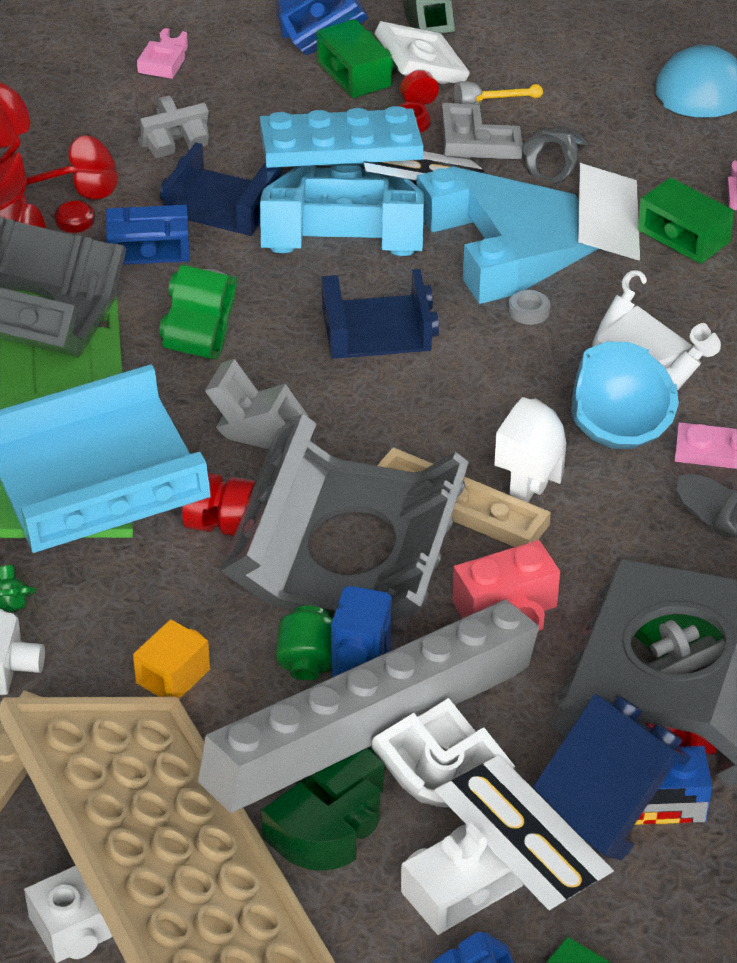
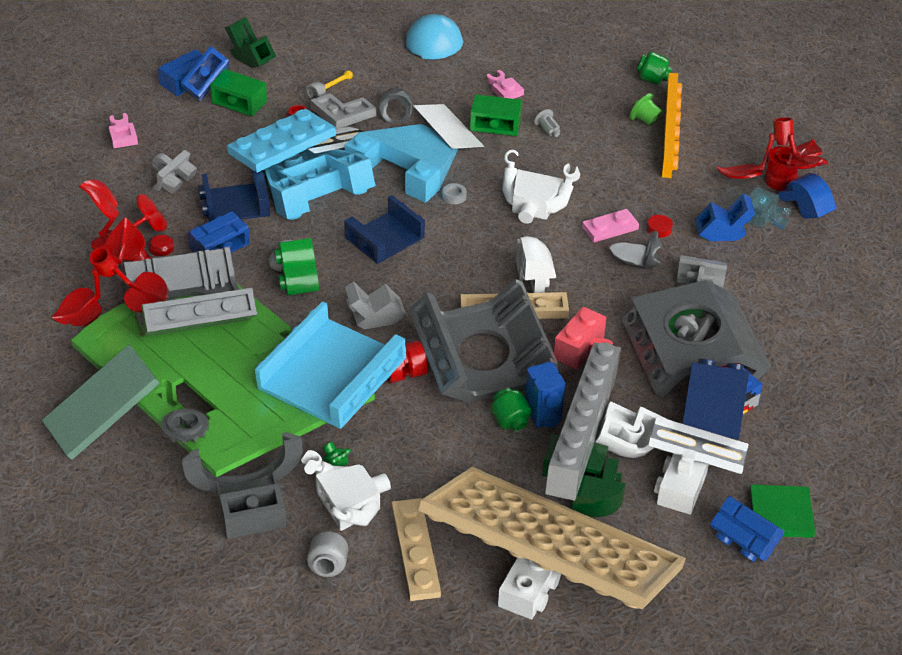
camera: 35 degrees left, 0 degrees up
light orange brick [133,619,210,699] -> none
white plate [374,21,470,84] -> none
red piece [400,70,439,105] -> none
medium azure cylinder [571,341,679,449] -> none

